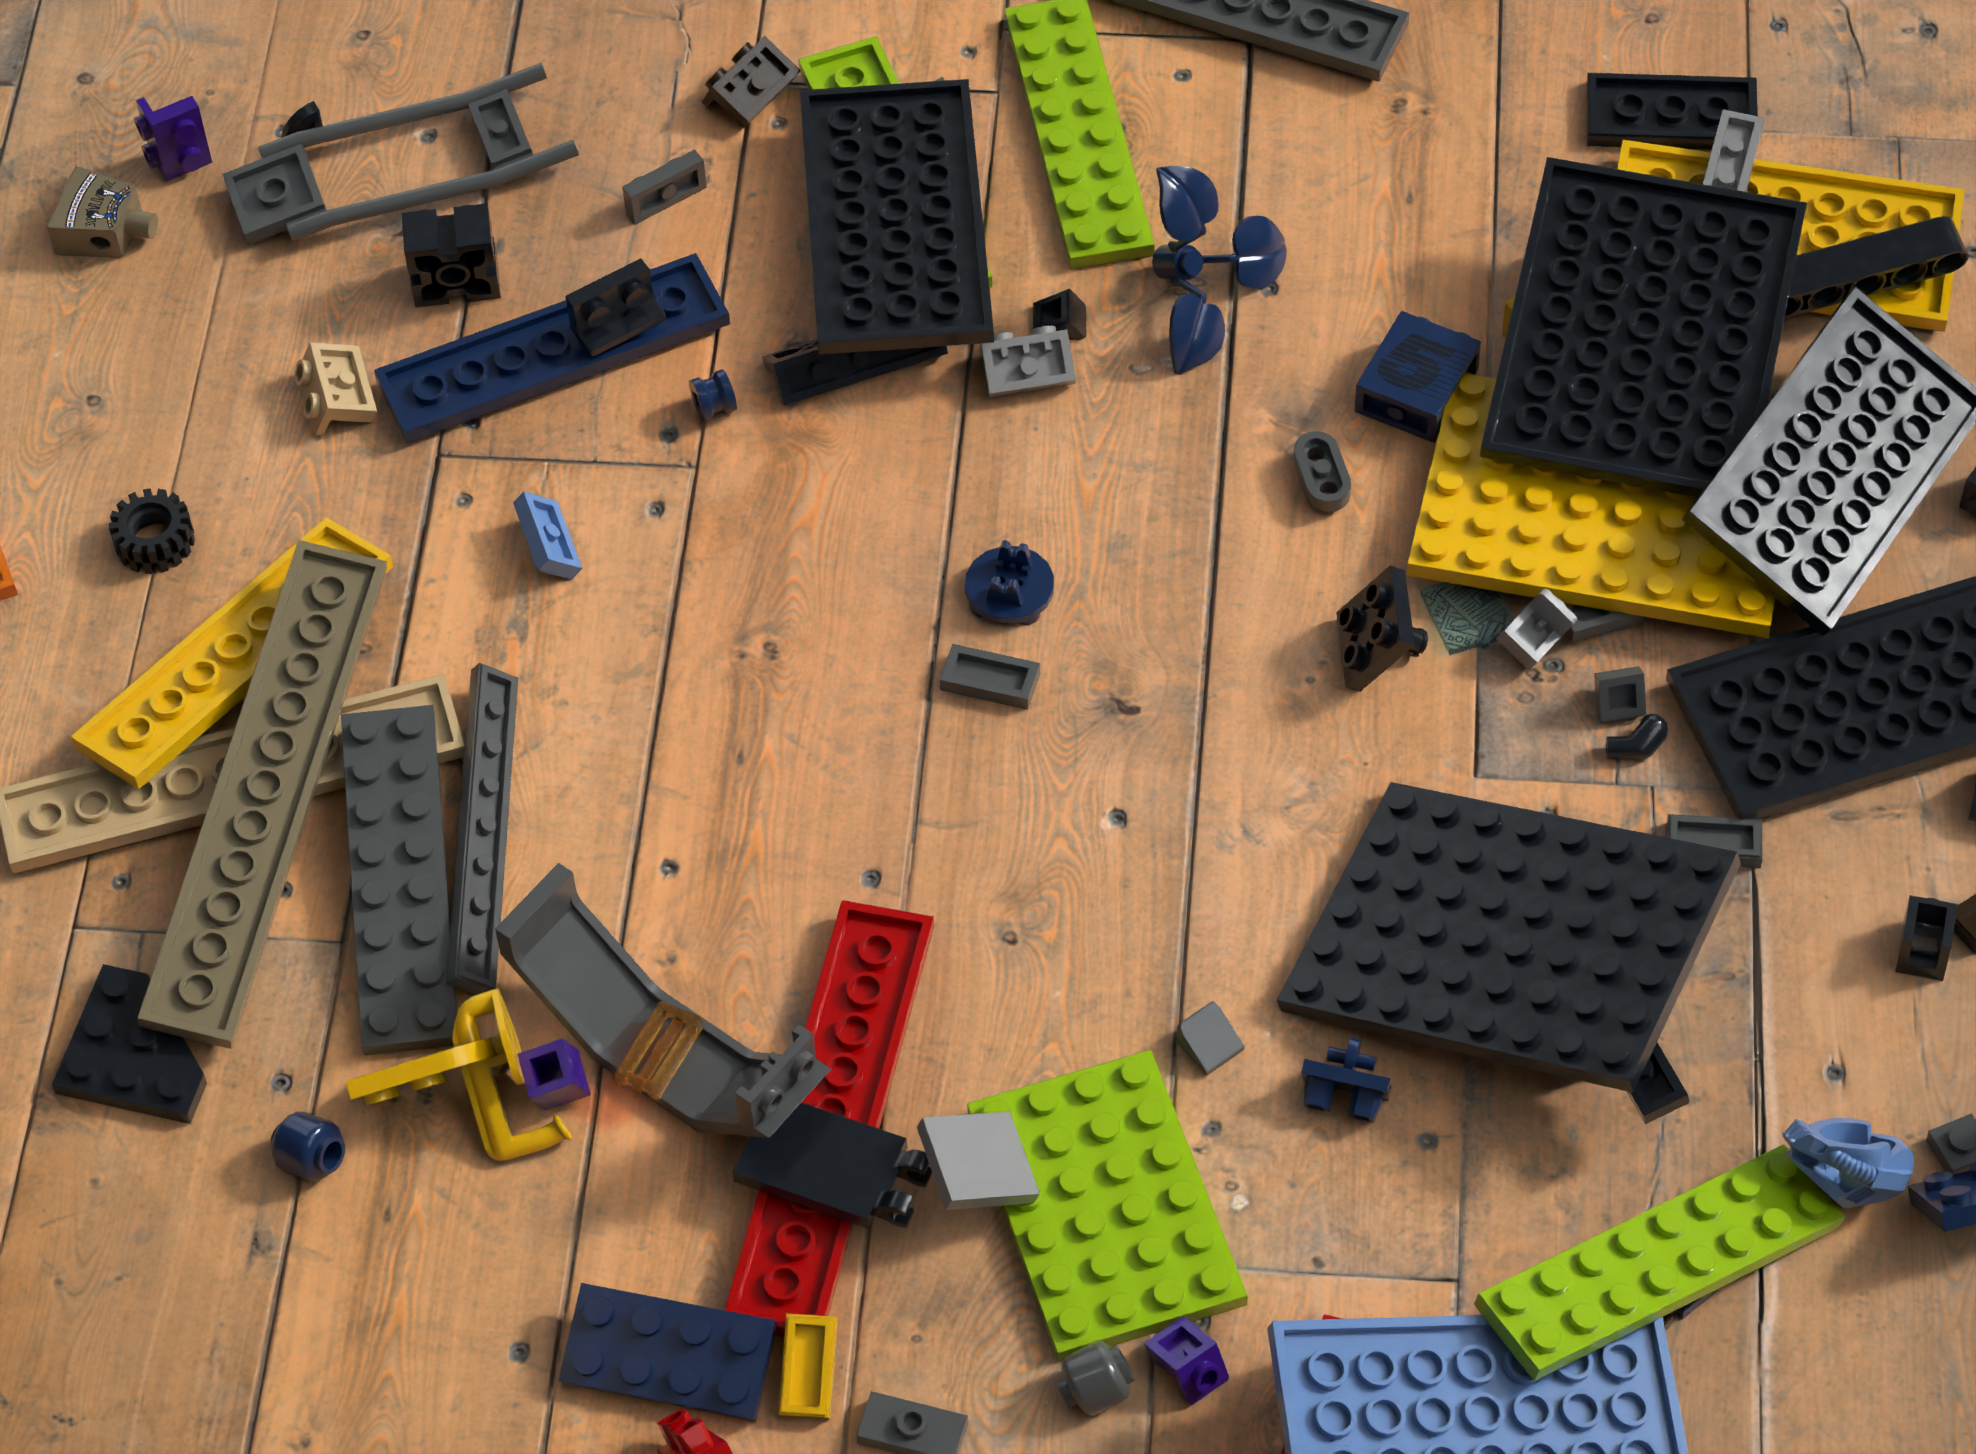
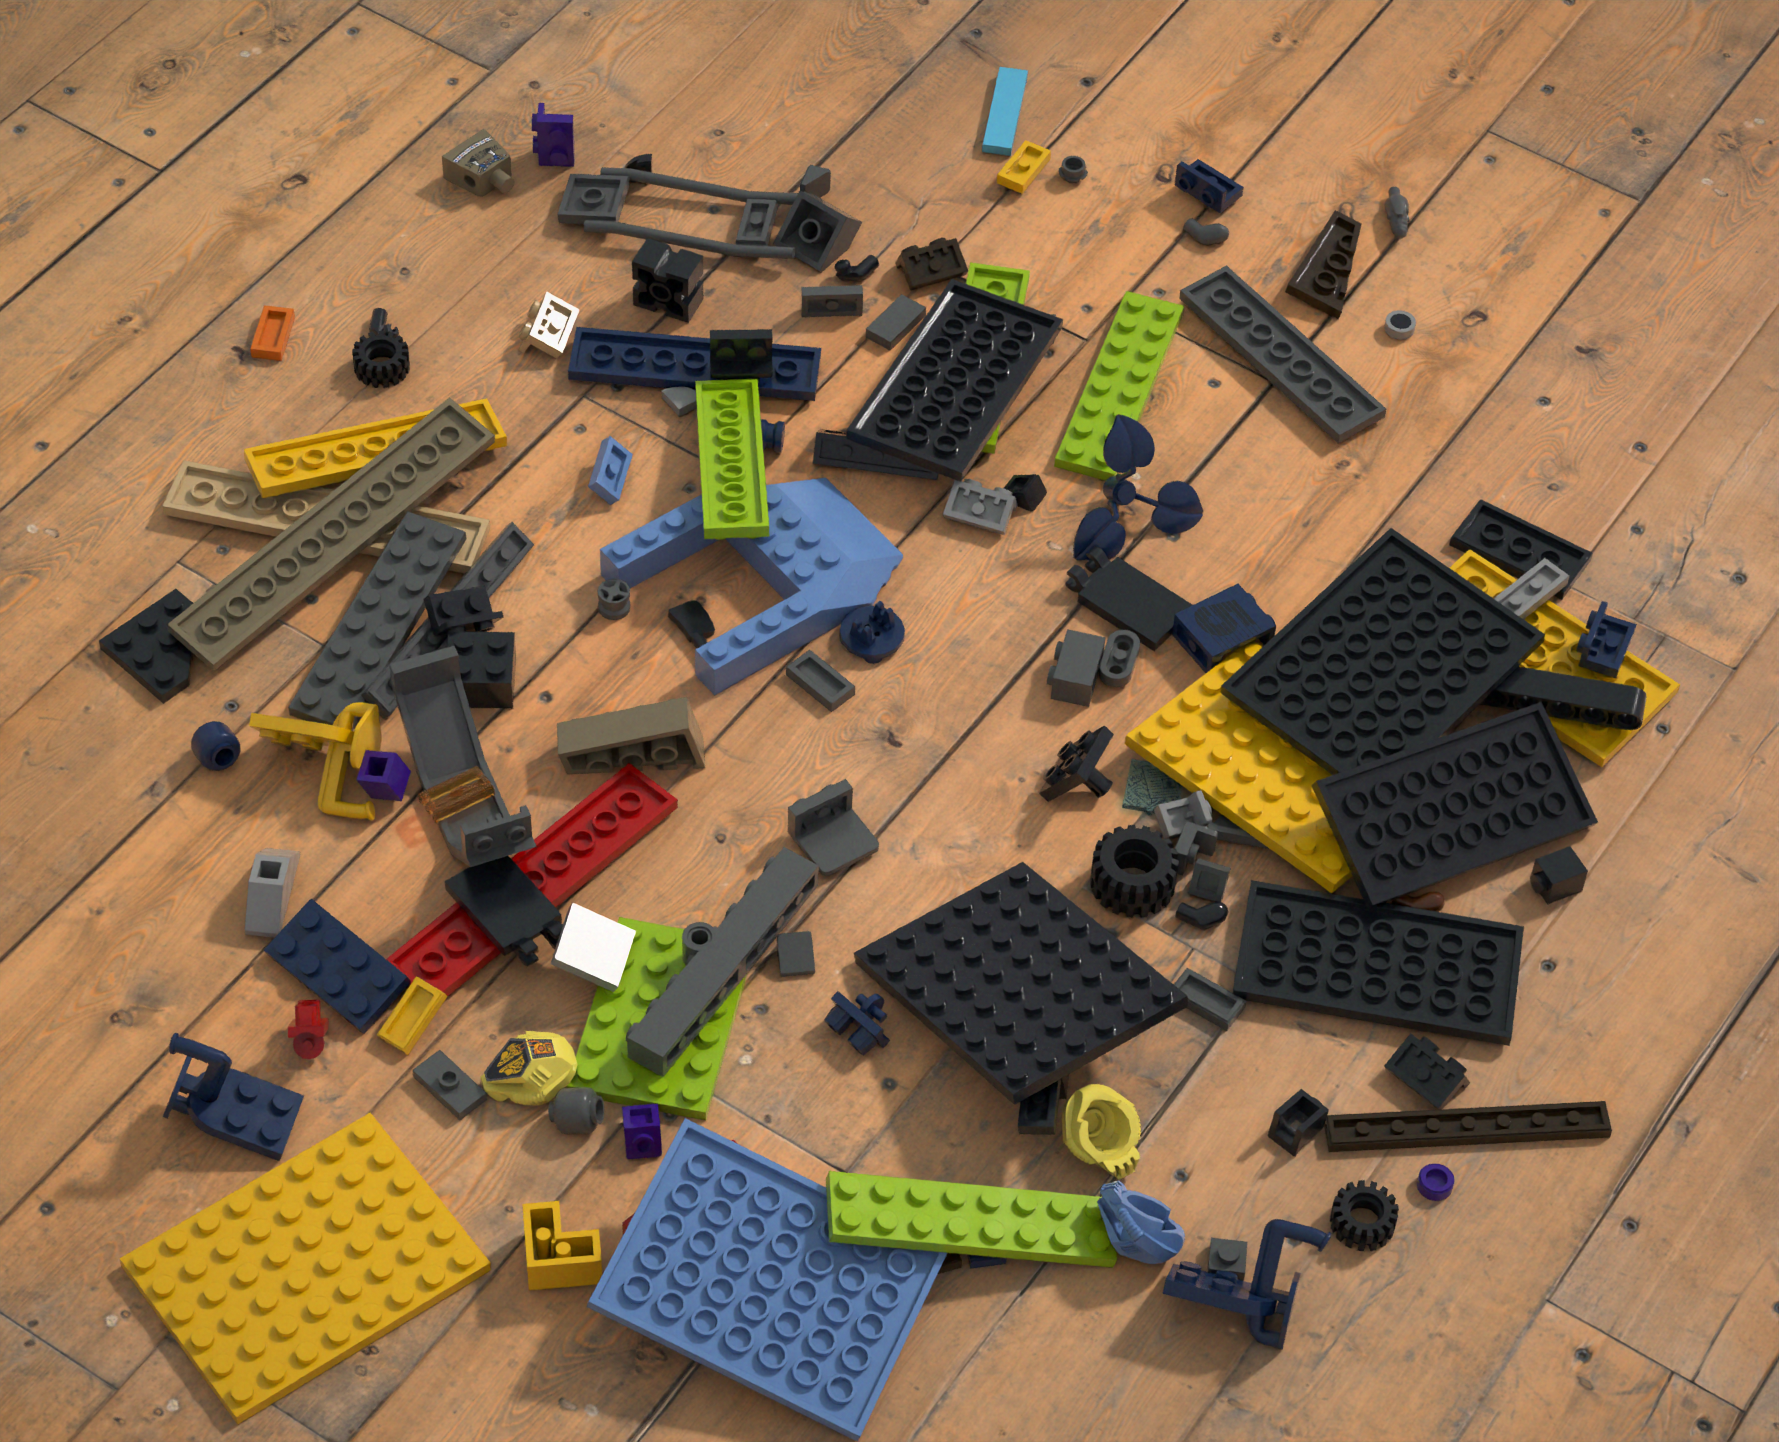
camera: 25 degrees right, 5 degrees down
none -> light grey slope [245,848,300,938]
none -> black arm [369,308,399,338]
none -> black bracket [423,585,504,636]
none -> black brick [447,631,516,708]
none -> light yellow helmet [480,1031,578,1106]
none -> dark tan wedge [557,697,705,774]
none -> dark grey wheel [597,579,631,620]
none -> medium blue wedge [600,478,903,695]
none -> dark grey hinge [626,847,819,1077]
none -> light grey tile [662,387,697,417]
none -> black piece [668,600,715,649]
none -> lime plate [695,379,769,540]
none -> dark grey slope [773,190,862,272]
none -> dark grey bracket [788,779,879,876]
none -> dark grey slope [800,165,831,198]
none -> black arm [834,255,879,281]
none -> dark grey tile [866,294,926,350]
none -> dark grey brick [1047,629,1106,707]
none -> light yellow helmet [1062,1084,1141,1180]
none -> black tile [1065,546,1192,651]
none -> black tyre [1090,825,1179,918]
none -> dark grey bracket [1175,821,1218,876]
none -> reddish brown arm [1392,891,1445,912]
none -> dark blue bracket [1576,601,1637,678]

